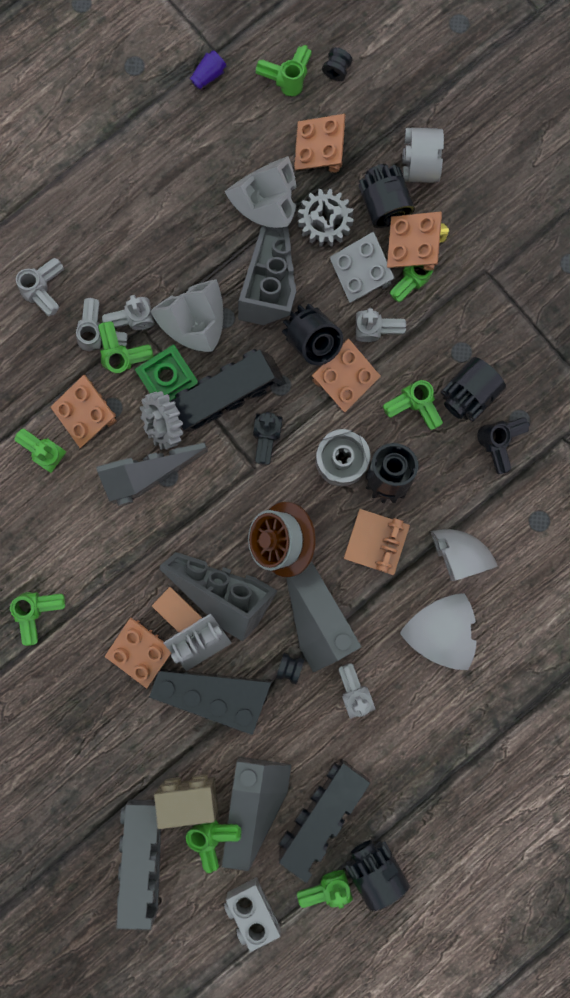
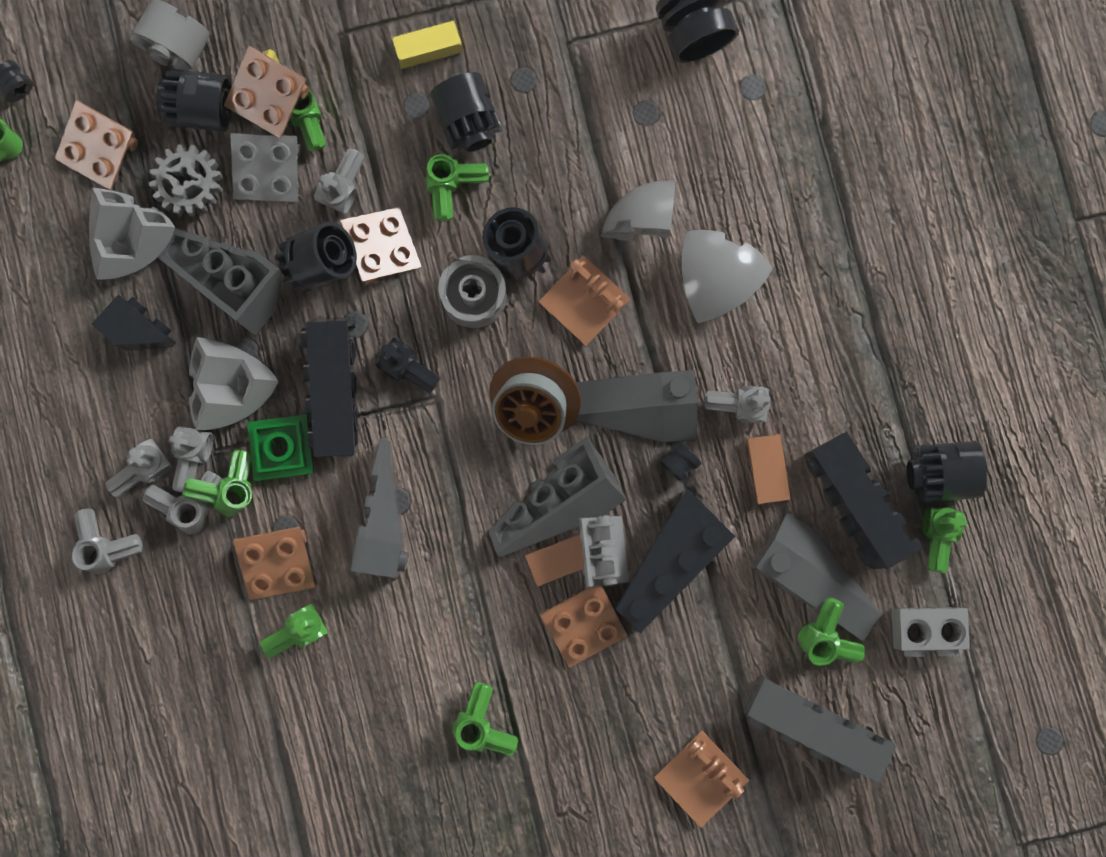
camera: 70 degrees left, 0 degrees up
light grey gear [140,391,183,450] -> none
dark tan brick [154,774,219,829] -> none
black axle [477,417,530,474] -> none
none -> black slope [92,294,176,351]
none -> light grey axle [105,439,172,498]
none -> light yellow slope [392,21,463,69]
none -> nougat hinge [654,731,749,828]
none -> nougat tile [746,434,791,505]

